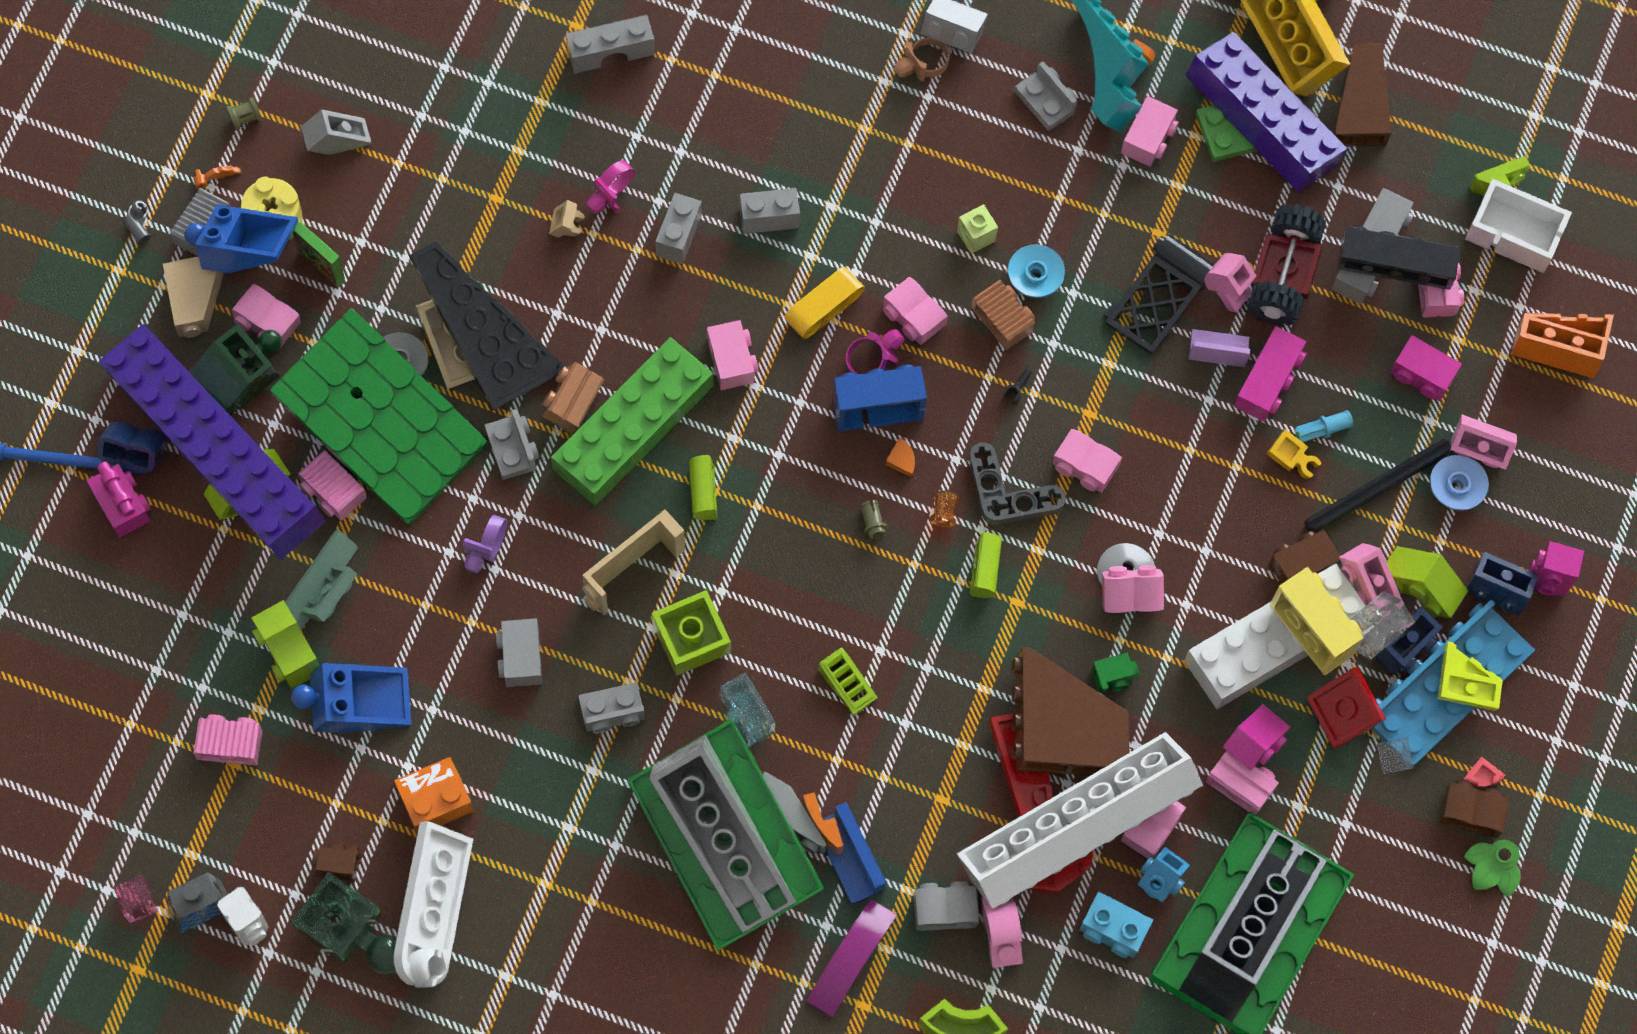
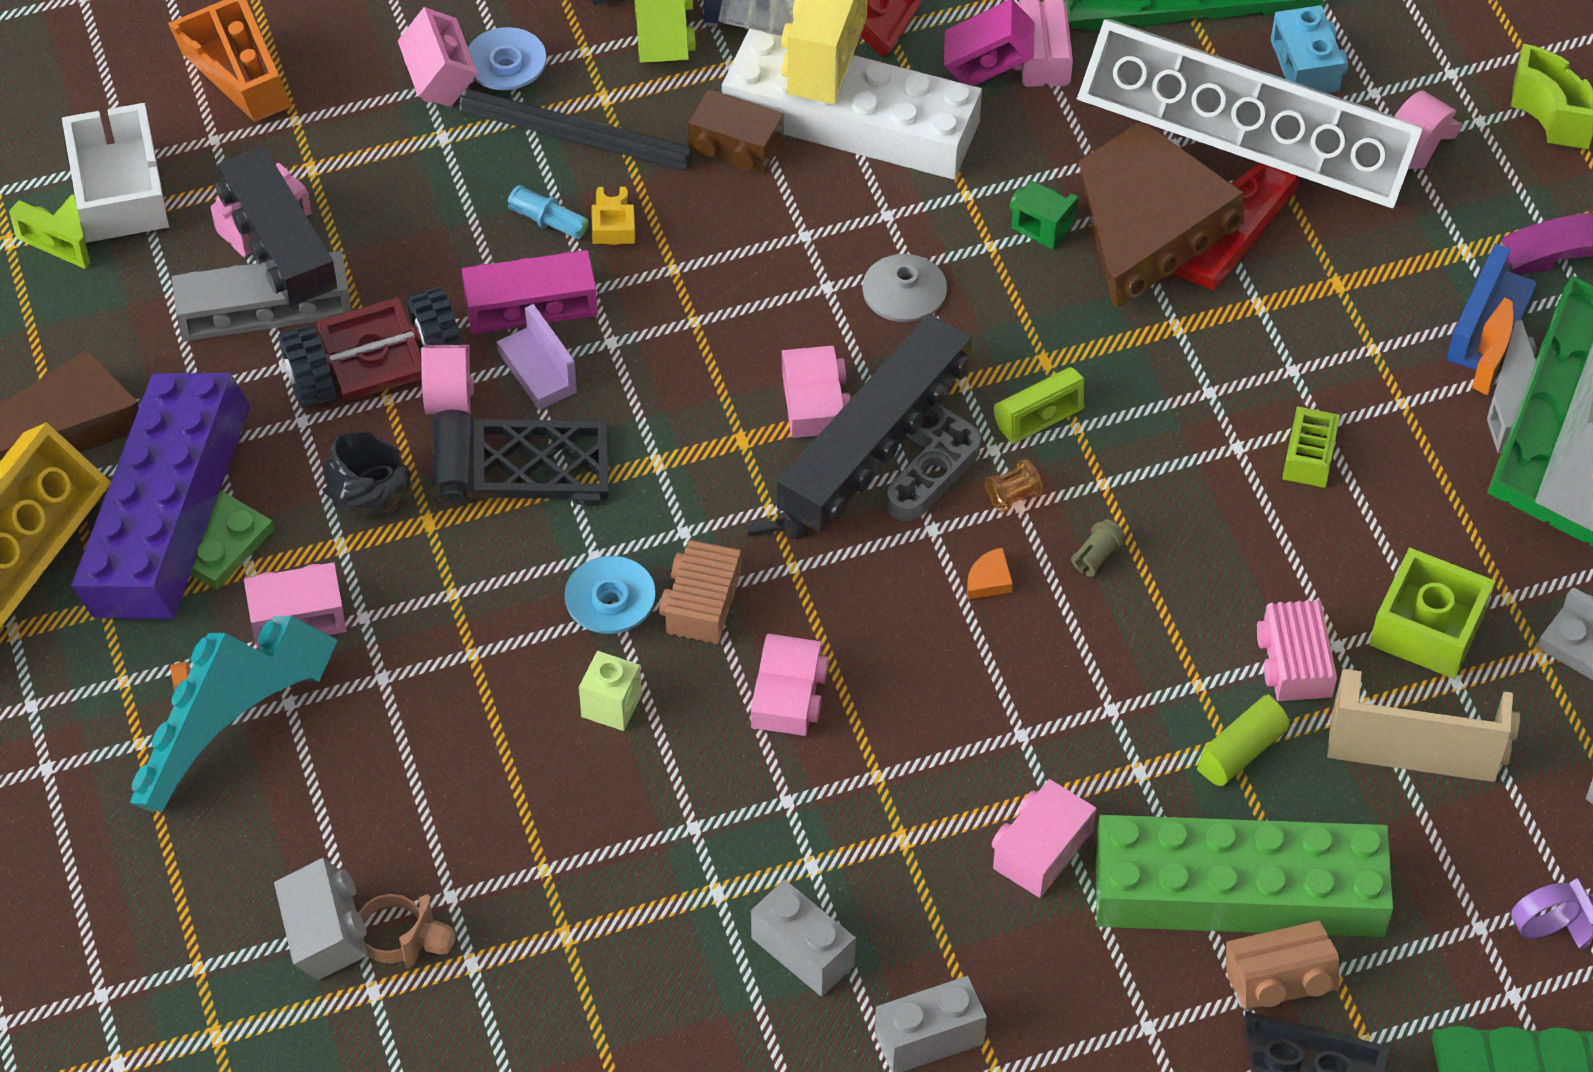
camera: 125 degrees left, 15 degrees down
light grey bracket [484,409,539,480] -> none
clear light blue brick [720,673,776,747] -> none
yellow beam [784,267,865,339] -> none
blue piece [832,365,927,432] -> none
dark pink piece [846,329,905,375] -> none
light grey brick [913,881,979,931] -> none
light grey bracket [1014,62,1077,132] -> none
bright pink brick [1102,565,1164,613] -> none
dark azure brick [1137,847,1190,903] -> none
bright pink brick [1339,543,1402,614] -> none
dark pink brick [1390,335,1462,401] -> none
none -> black hair [322,431,411,519]
none -> black brick [777,313,973,533]
none -> bright pink brick [1257,599,1337,701]

